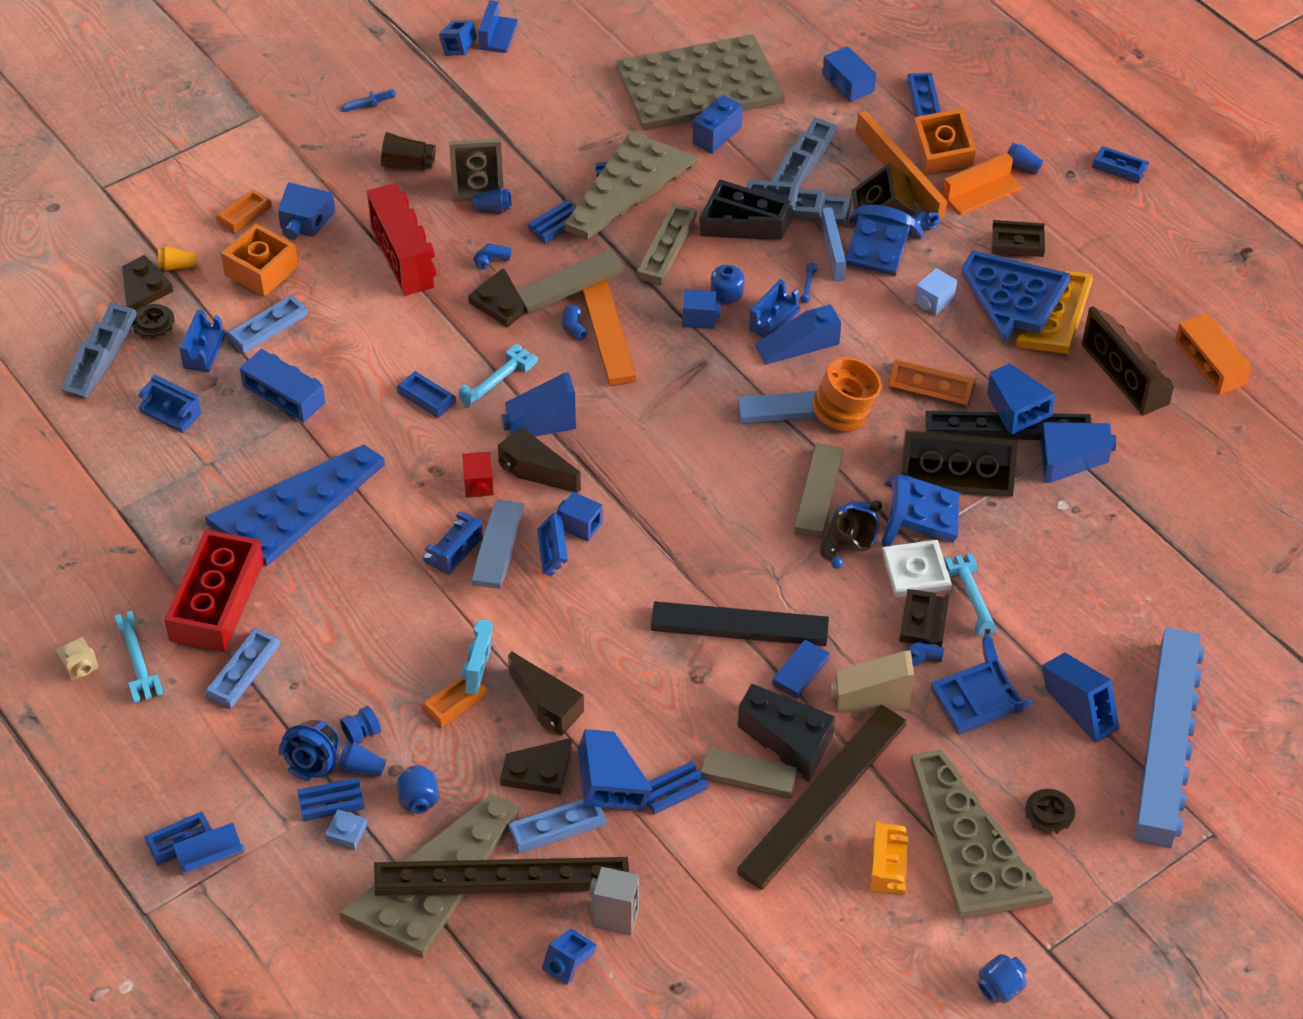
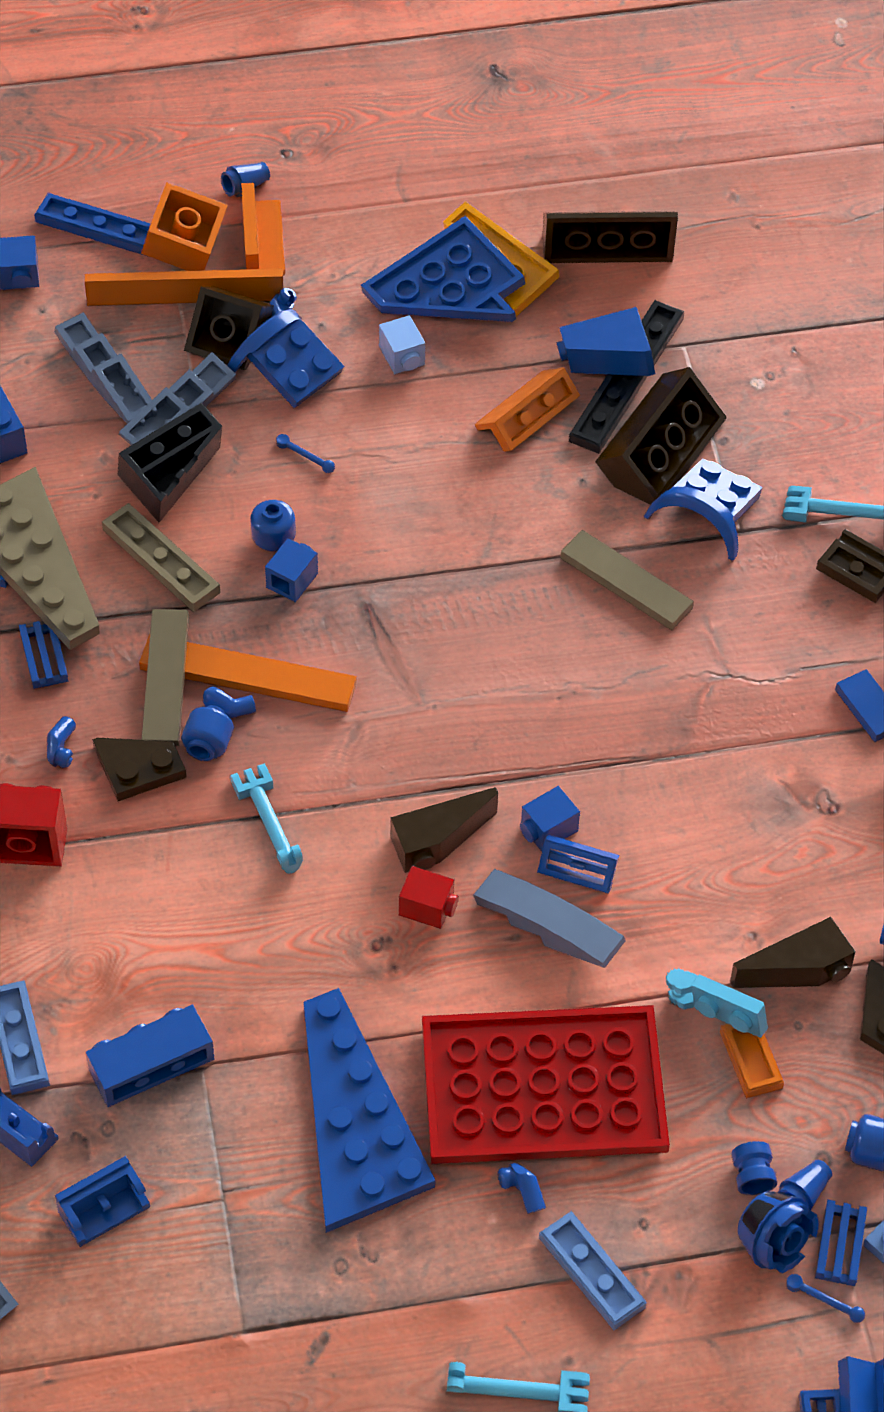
camera: 65 degrees left, 5 degrees up
red brick [164,530,264,652] -> none
blue tile [397,371,456,418] -> none
blue hinge [423,512,483,575] -> none
blue slope [501,372,576,436] -> none
black tile [651,601,829,646] -> none
medium blue tile [738,391,818,424] -> none
blue hinge [749,279,801,338] -> none
blue slope [755,304,841,365] -> none
orange wheel [812,357,882,432] -> none
dark brown piece [820,500,882,569] -> none
medium blue tile [821,207,846,281] -> none
white tile [881,540,952,598] -> none
dark brown plate [992,220,1045,257] -> none
blue slope [1040,422,1116,483] -> none
blue tile [1092,146,1149,183] -> none
orange brick [1175,313,1252,395] -> none
none -> blue head [181,705,234,761]
none -> red plate [422,1005,670,1164]
none -> blue arm [497,1163,546,1214]
none -> blue hinge [786,1274,865,1323]

